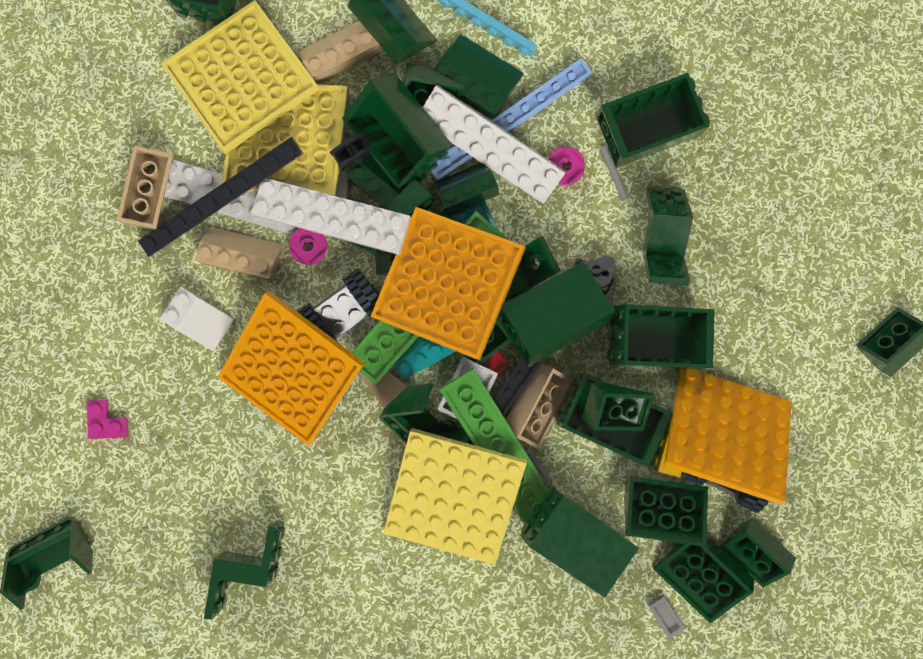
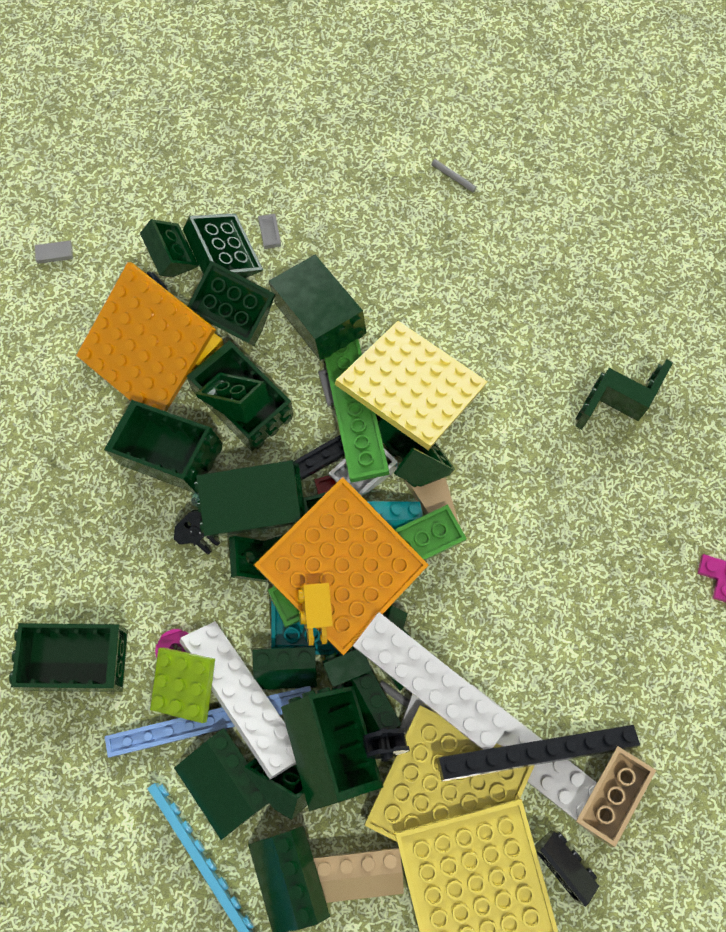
camera: 165 degrees left, 15 degrees down
white slope [160,287,235,351] -> none
tan slope [195,227,283,281] -> none
light orange plate [218,290,365,446] -> none
dark pink plate [289,228,328,265] -> none
plate [297,268,379,342] -> none
tan slope [506,363,573,449] -> none
light grey bar [600,146,629,201] -> none
dark green bracket [642,186,694,286] -> none
none -> light grey tile [35,241,73,264]
none -> lime plate [150,647,215,723]
none -> yellow hinge [298,583,333,646]
none -> black slope [535,830,599,907]

